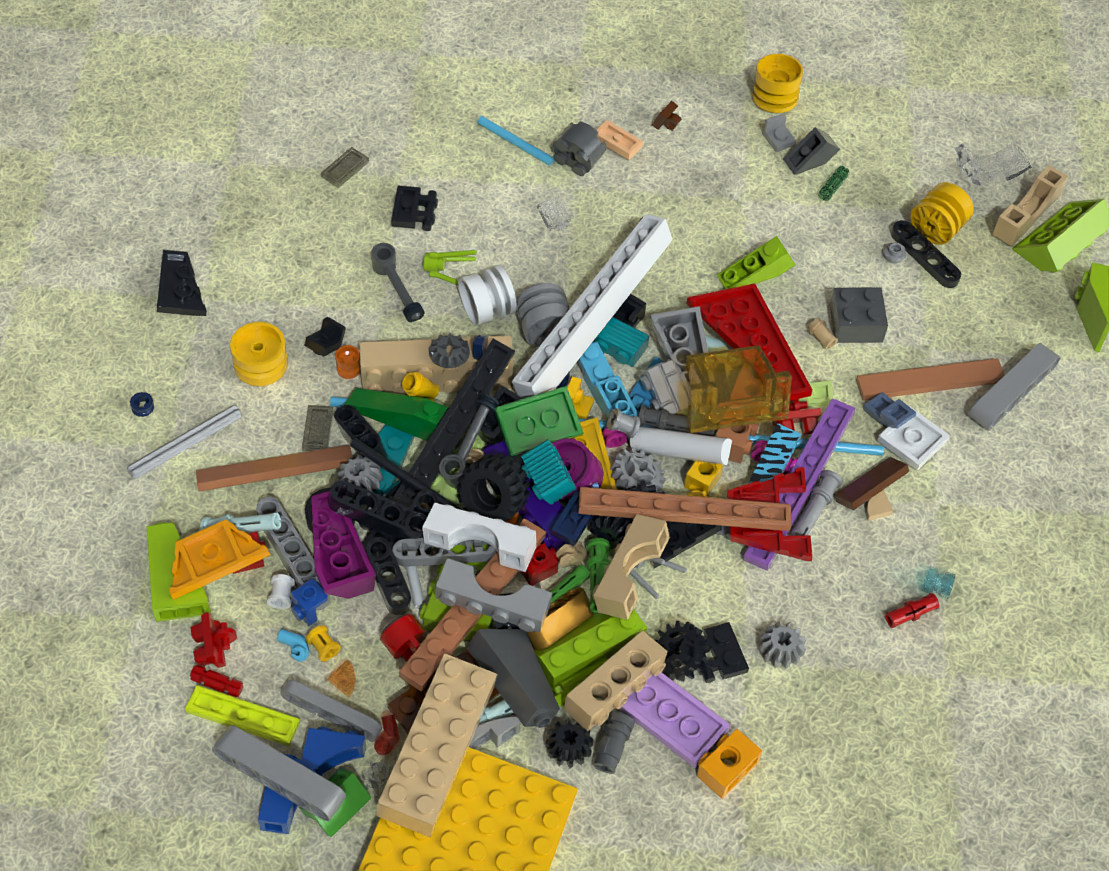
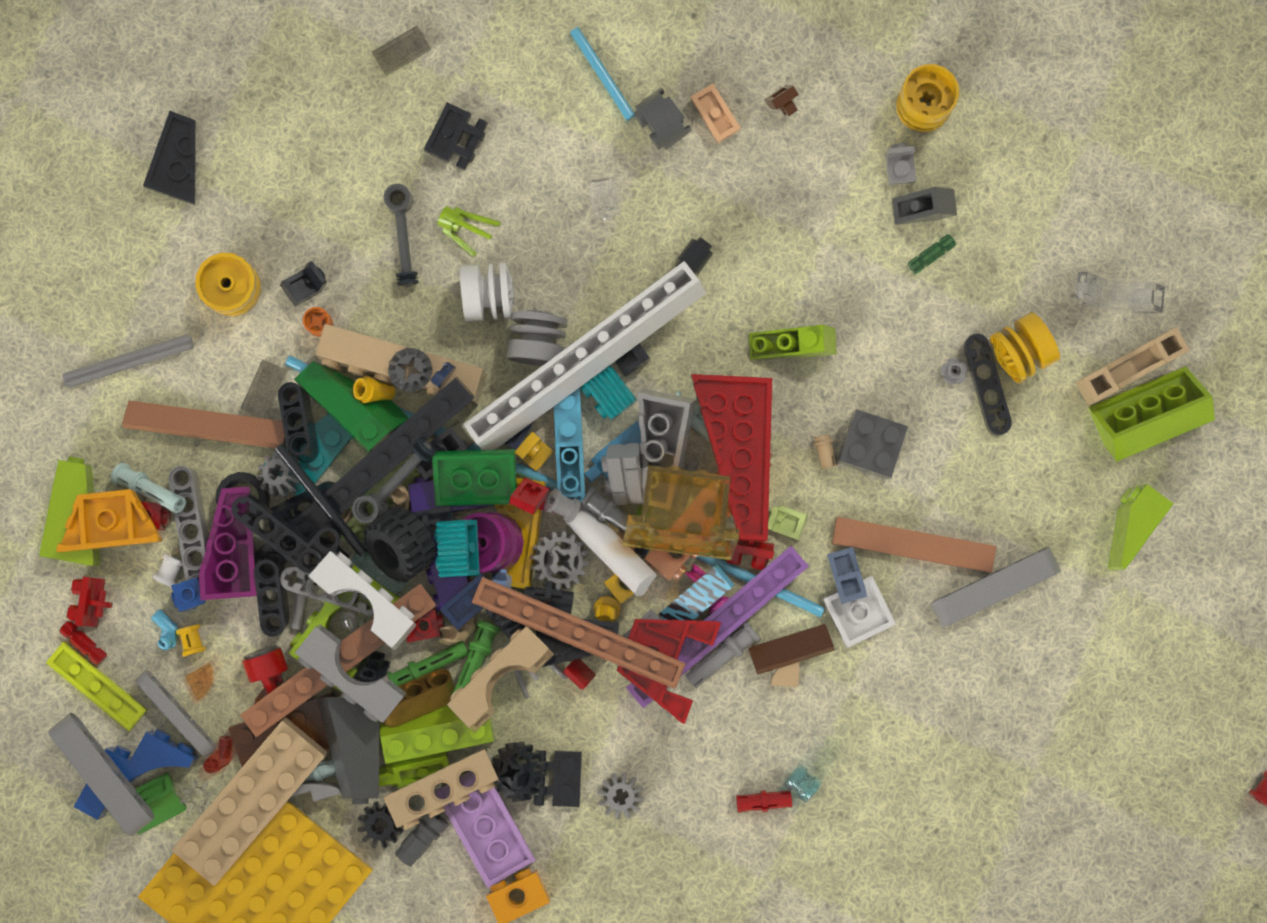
camera: 20 degrees right, 30 degrees up
dark blue bush [130,392,154,417] -> none
none -> red bracket [509,477,549,515]
none -> red slope [564,659,596,690]

